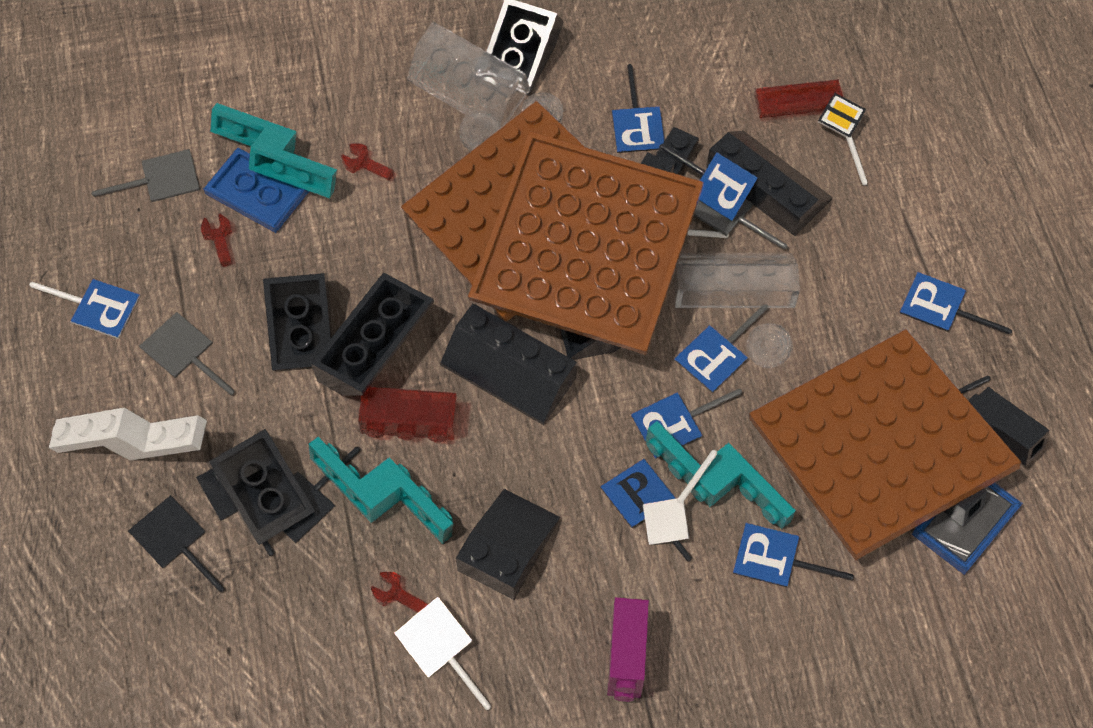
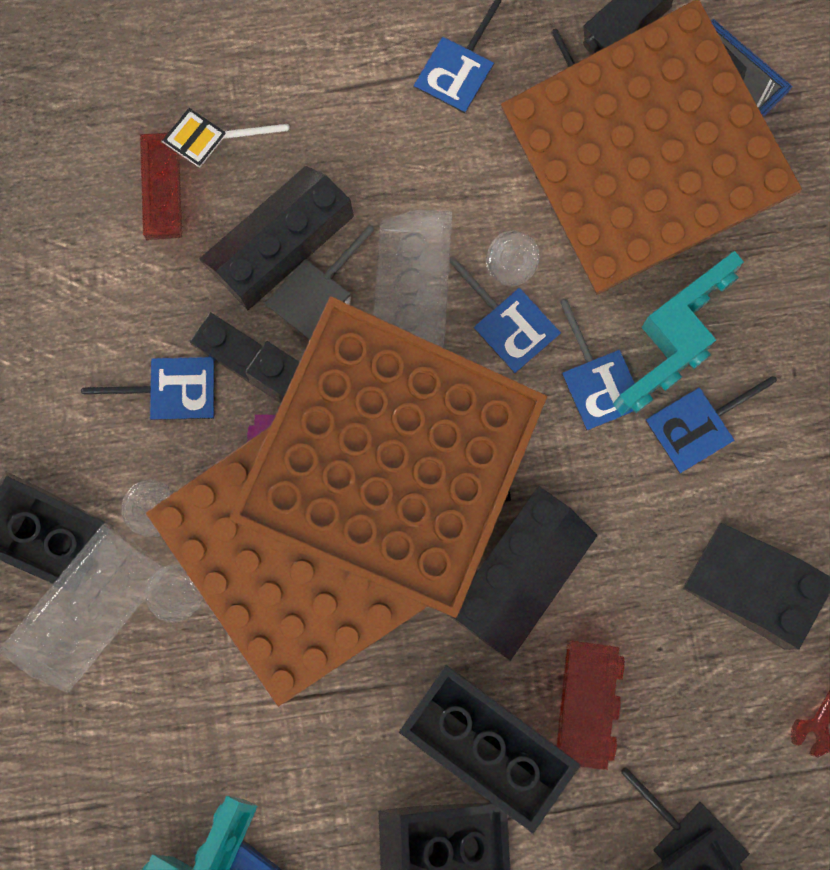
camera: 80 degrees left, 15 degrees up
teal bracket [308,436,453,544] -> none
clear red bar [341,143,394,180] -> none
white piece [643,450,717,545] -> none
blue piece [659,144,758,221] -> none
blue piece [733,523,854,587] -> none

